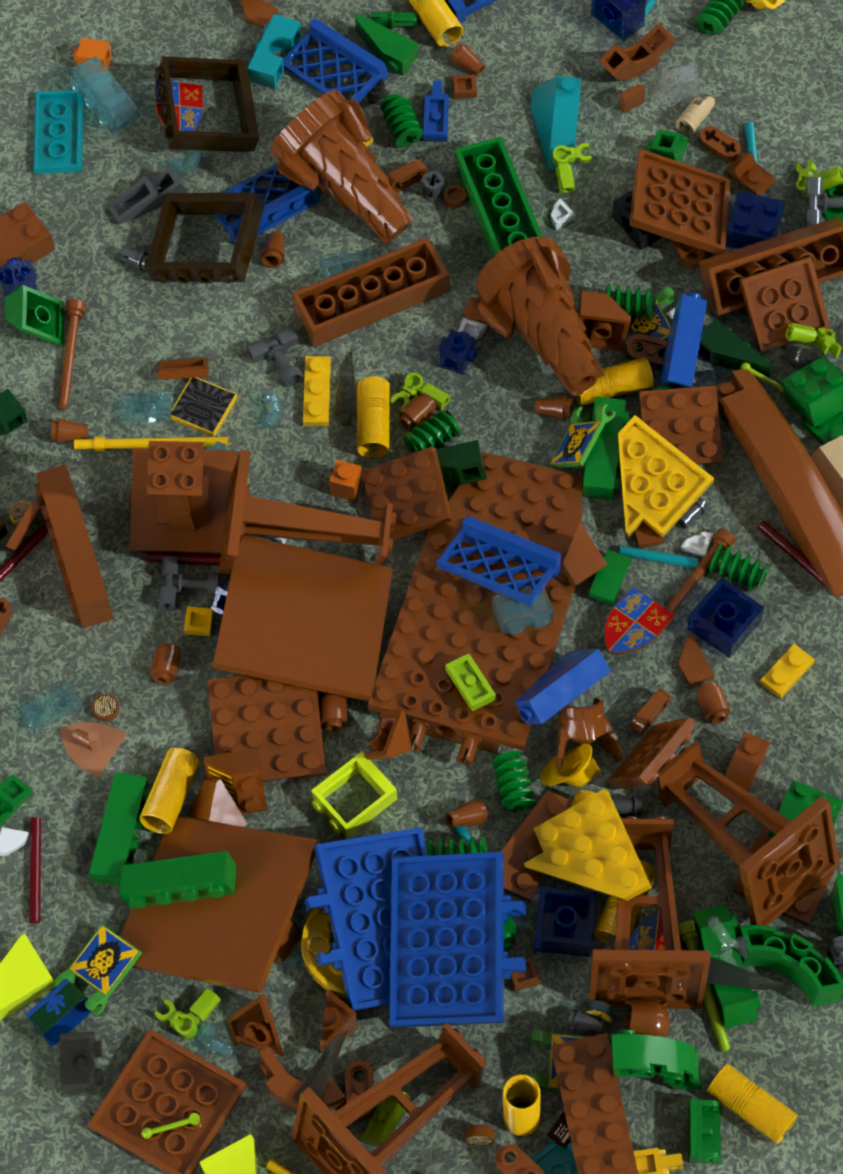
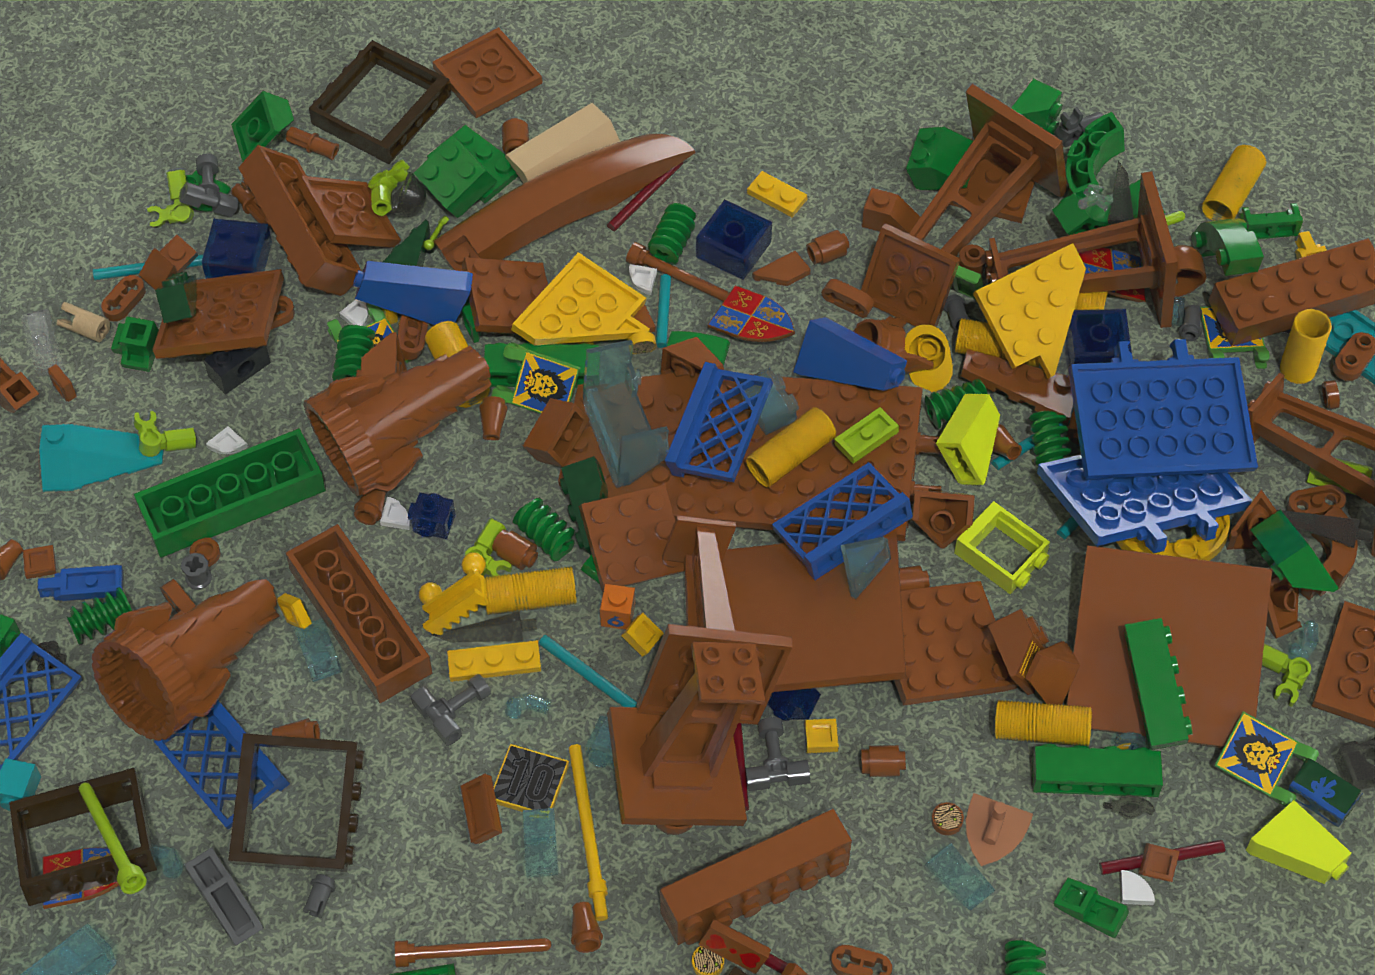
camera: 100 degrees left, 5 degrees down
none -> lime piece [79,782,147,894]
none -> dark green slope [155,271,197,323]
none -> yellow tile [277,593,312,629]
none -> yellow gear [419,552,487,635]
none -> dark orange brick [523,398,590,467]
none -> teal bar [539,635,637,707]
none -> clear light blue windscreen [583,340,669,488]
none -> yellow plate [621,612,664,657]
none -> tile [627,332,657,354]
none -> yellow piece [746,407,836,487]
none -> blue fence [772,462,913,580]
none -> clear light blue slope [840,537,891,599]
none -> neon yellow slope [936,394,1000,485]
none -> bright green tile [953,266,983,300]
none -> dark orange brick [958,244,986,275]
none -> dark orange tile [1139,843,1180,882]
none -> green slope [1250,509,1339,592]

